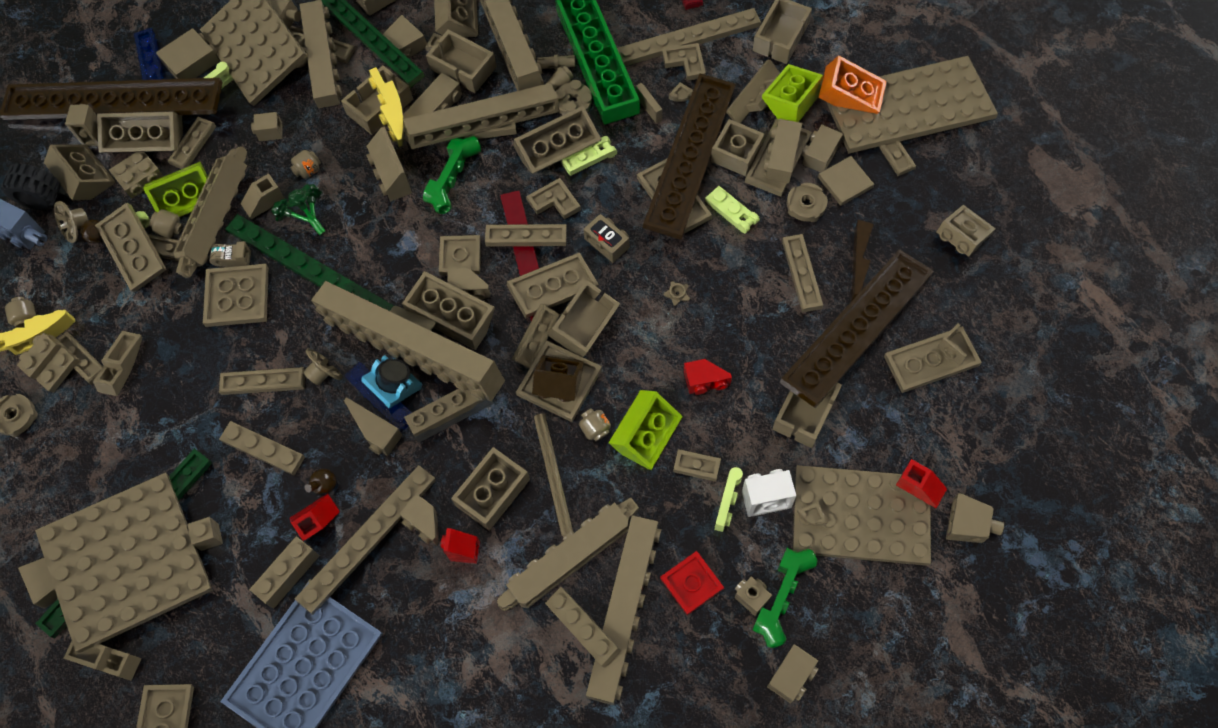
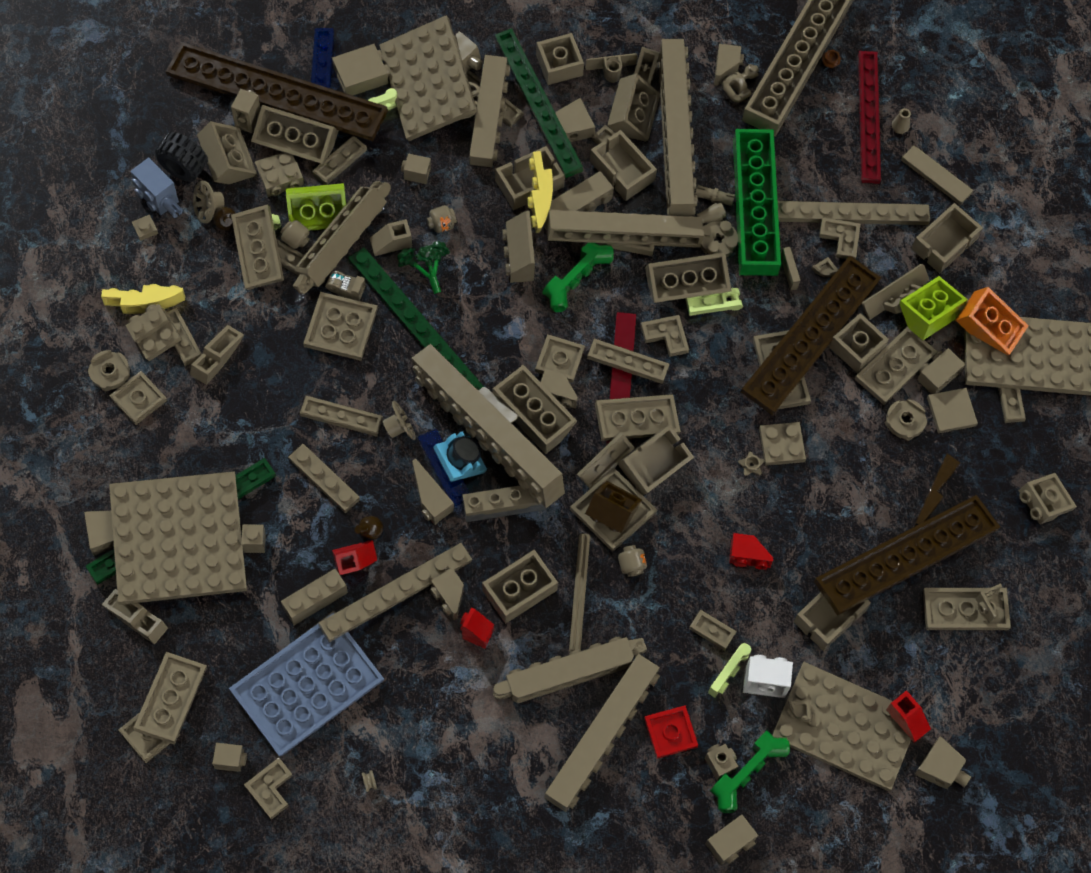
camera: 10 degrees right, 0 degrees up
dark tan head [5,297,36,328] -> none
dark tan plate [545,587,621,668] -> none
dark tan brick [583,214,630,263] -> none
lime slope [609,390,683,470] -> none
yellowish green plate [705,186,760,234] -> none
dark tan brick [764,119,802,183] -> none
dark tan plate [782,234,823,313] -> none
none -> dark tan tile [109,371,167,425]
none -> dark tan plate [132,214,158,241]
none -> dark tan plate [759,422,806,466]

